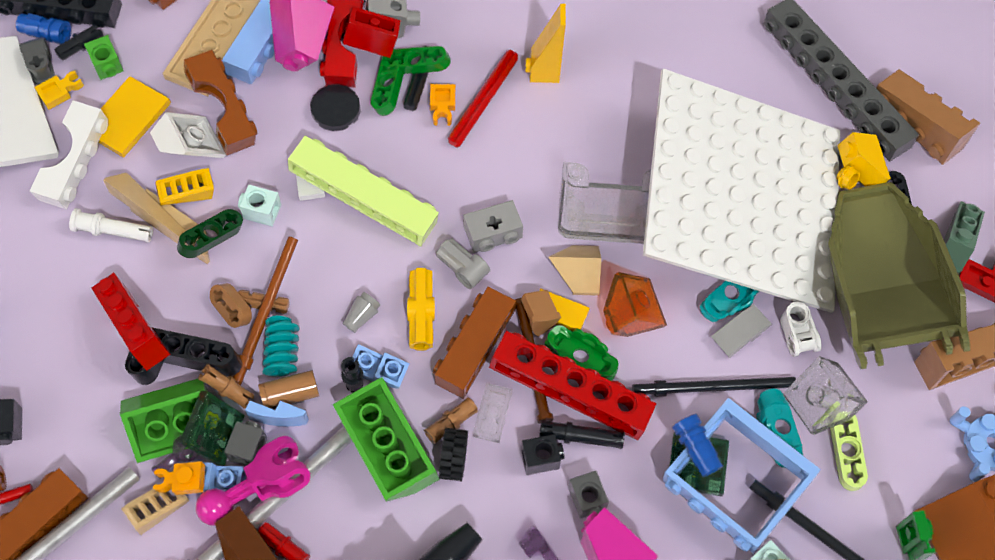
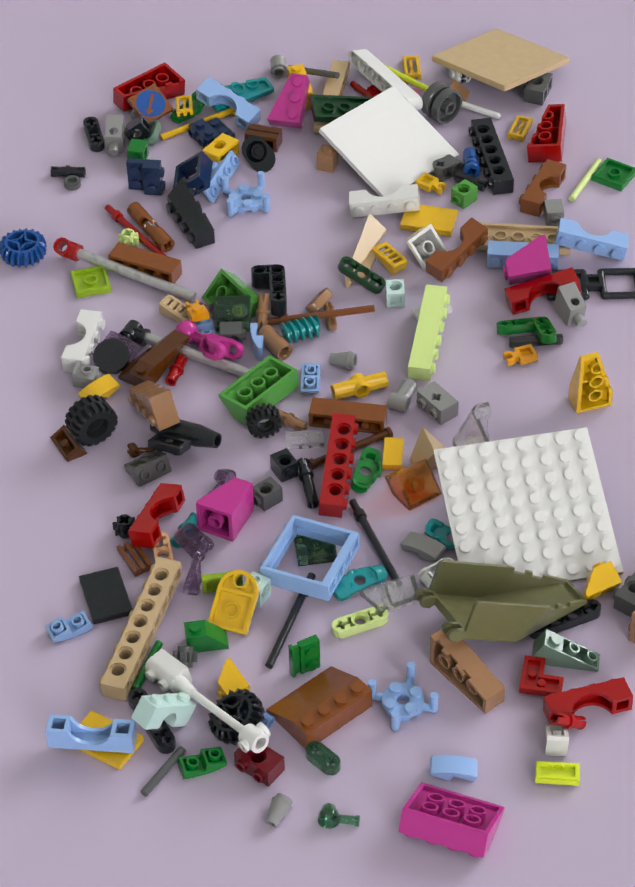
camera: 75 degrees right, 20 degrees down
white pin [69,208,153,243] -> none
red arch [91,272,170,371] -> none
black tile [310,84,361,131] -> none
black pin [341,357,364,393] -> none
red brick [342,6,401,58] -> none
red axle [448,49,518,148] -> none
medium nougat tile [521,290,561,336] -> none
blue axle [672,414,723,477] -> none
yellow plate [837,165,860,190] -> none

